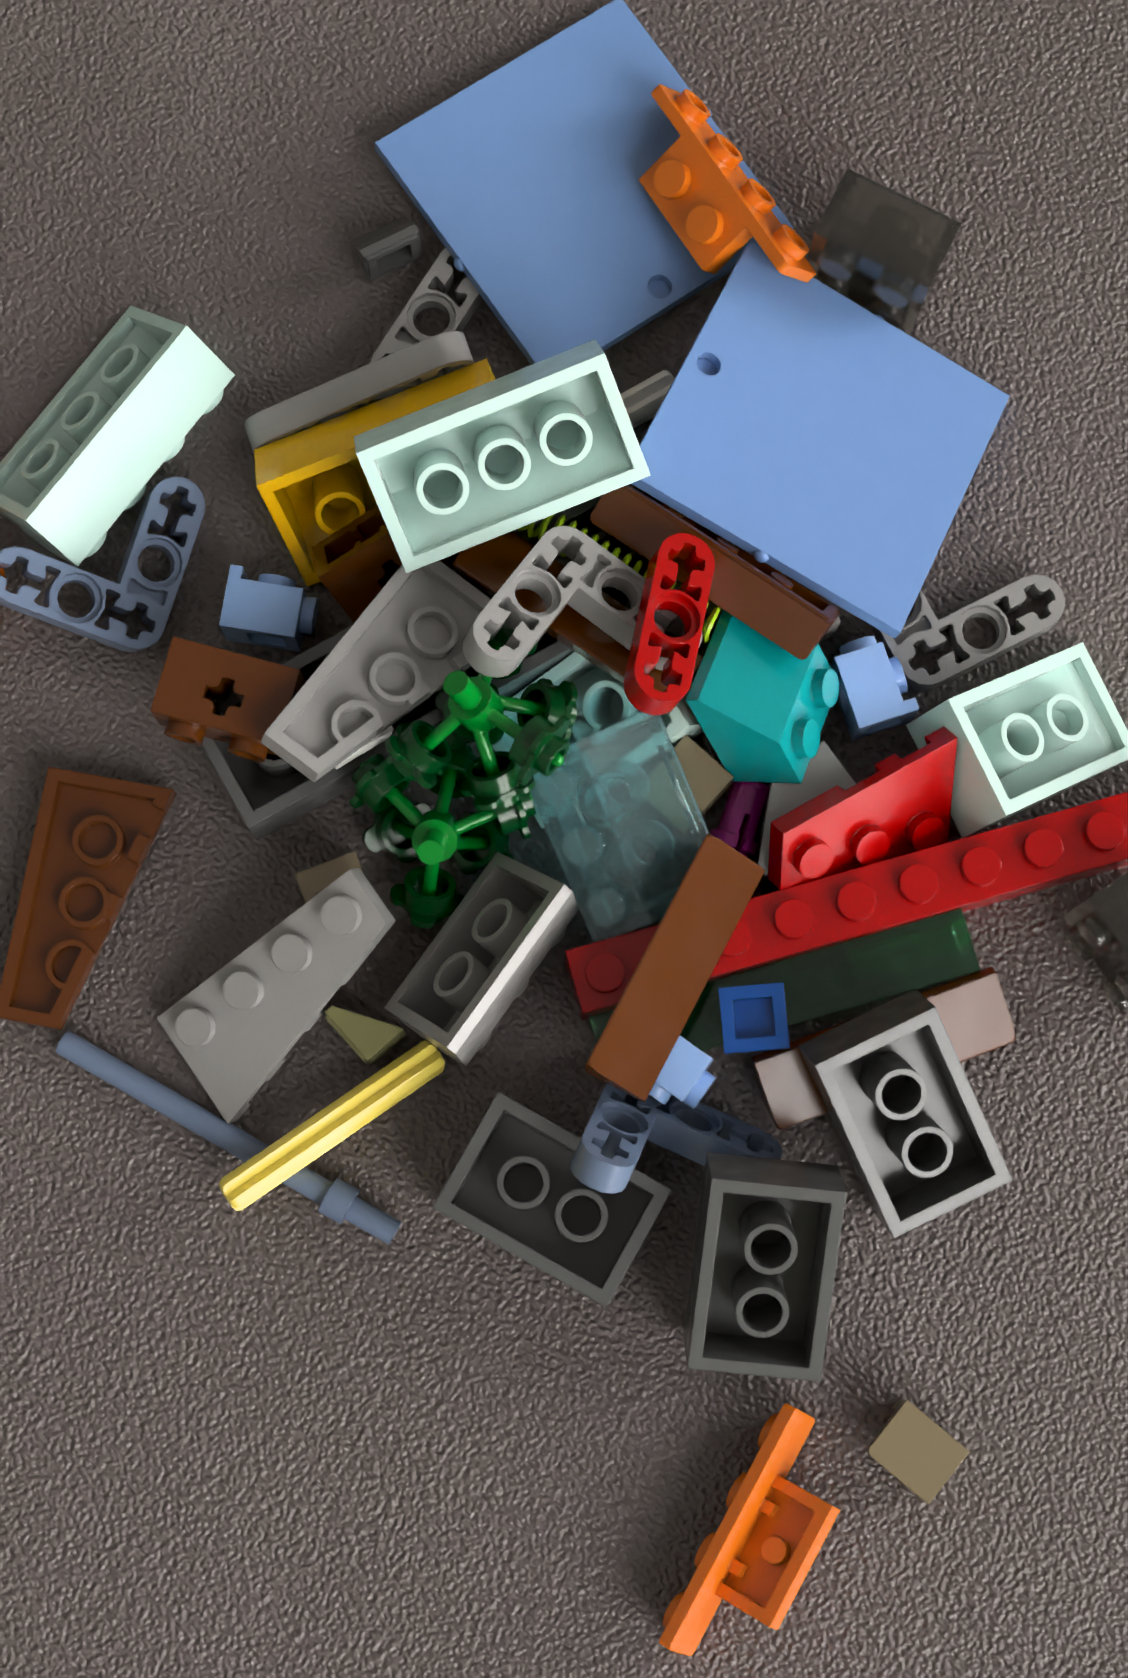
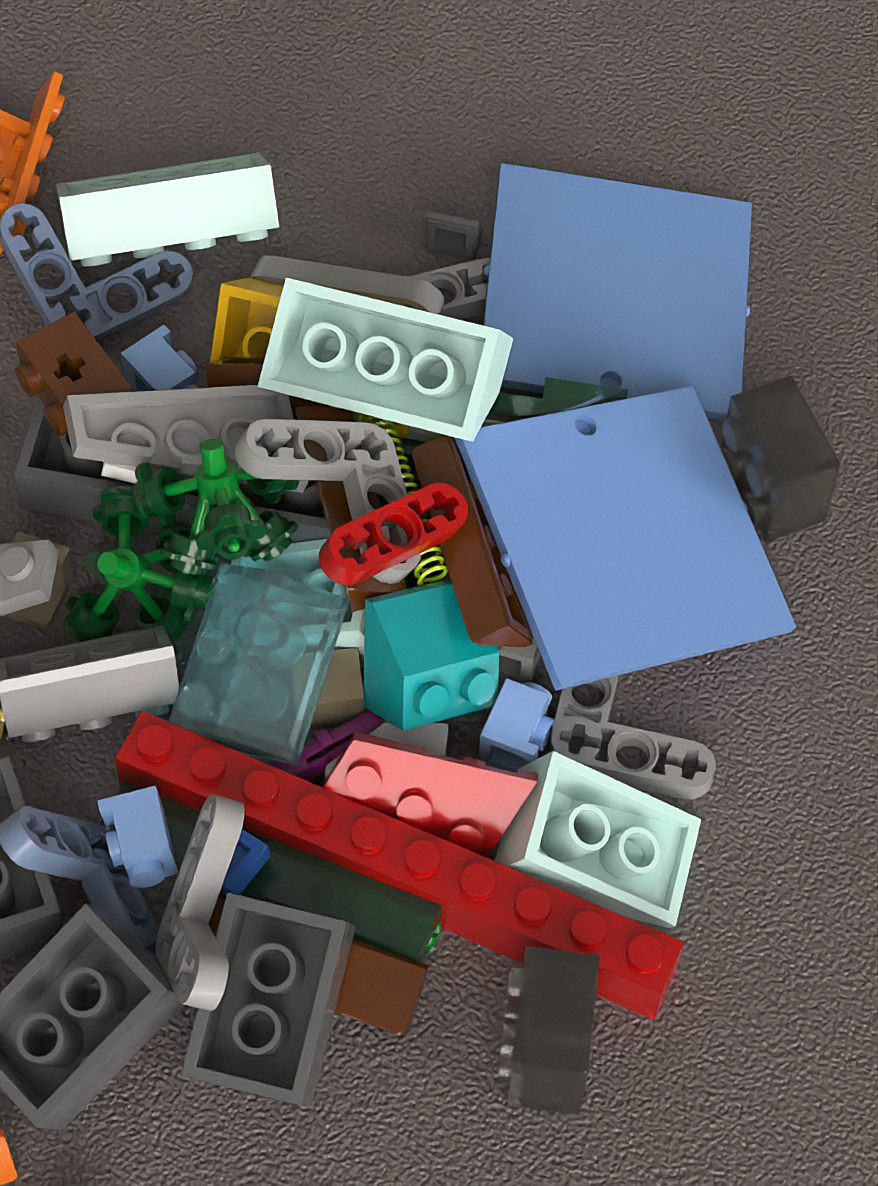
camera: 40 degrees right, 20 degrees down
reddish brown slope [585,833,765,1103] -> none
orange bracket [638,84,816,283] -> none
none -> light grey beam [156,794,245,1011]
none -> clear green slope [489,377,628,418]

